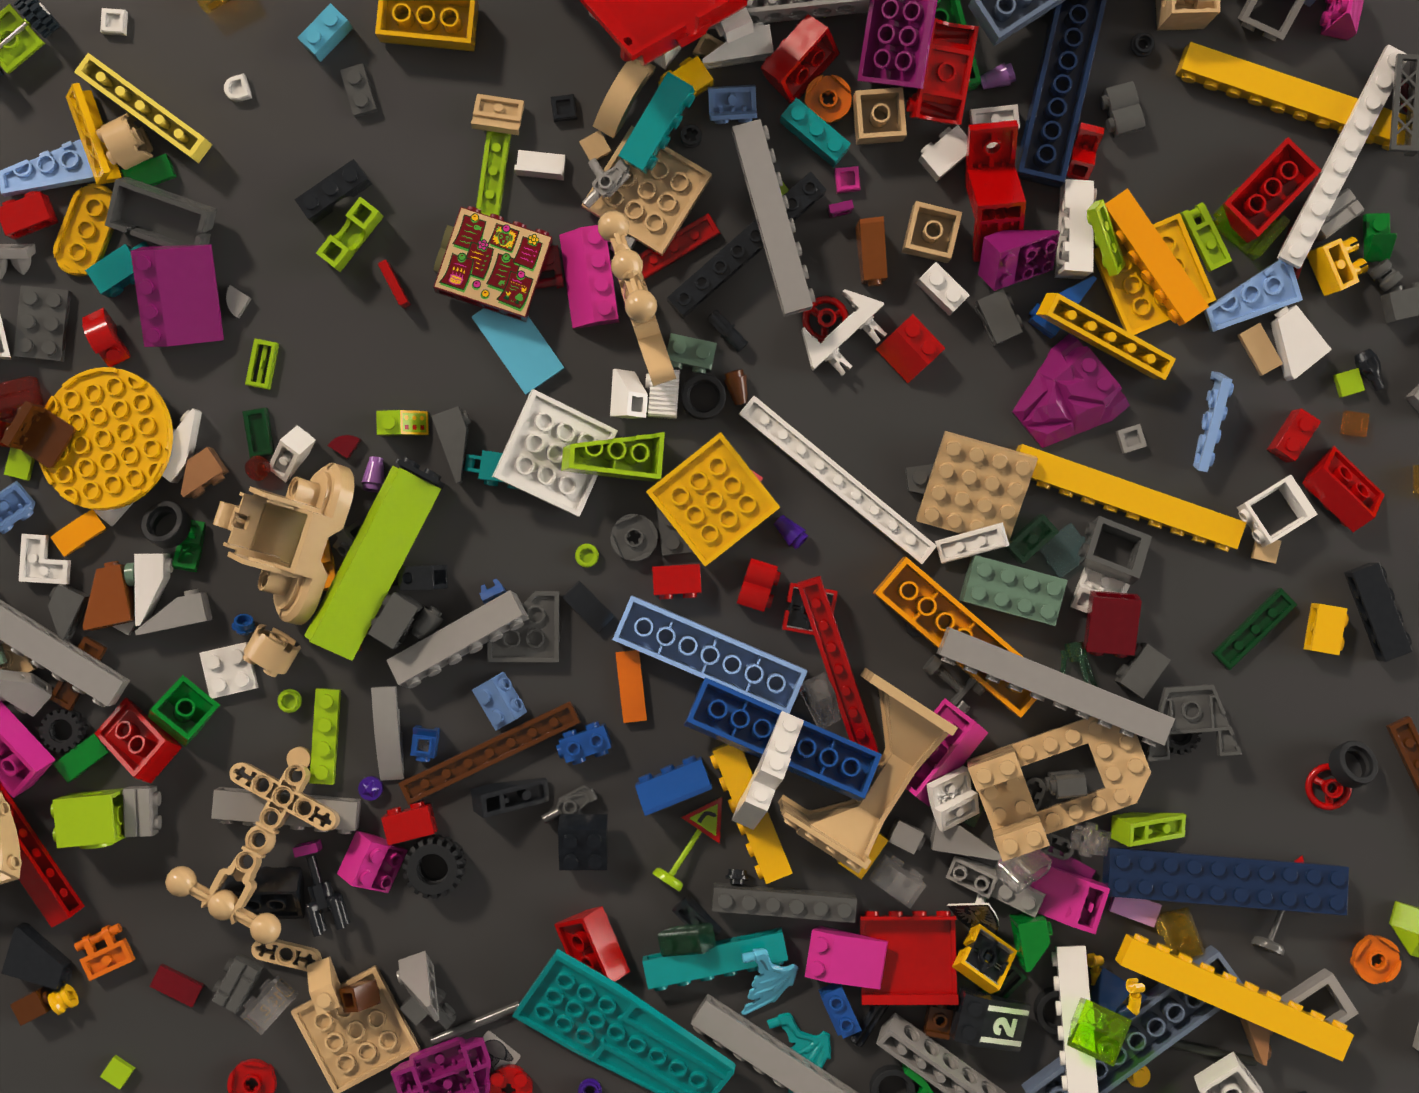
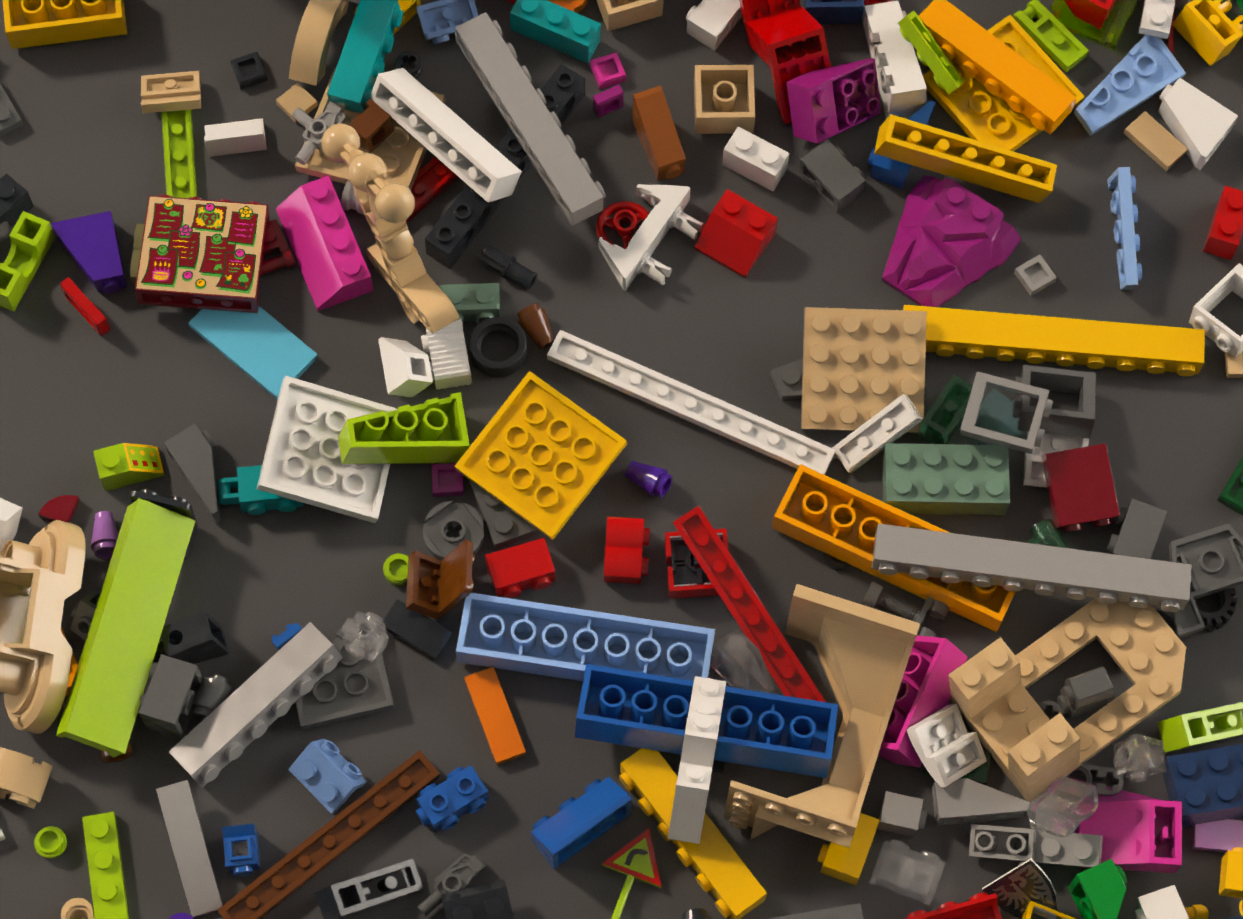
camera: 10 degrees left, 20 degrees down
none -> dark purple slope [52,211,127,293]
none -> clear brick [341,611,389,662]
none -> reddish brown brick [349,99,395,153]
none -> white brick [370,68,522,202]
none -> reddish brown bracket [406,540,475,620]
none -> magenta tile [431,463,464,497]
none -> light grey window [960,371,1053,454]

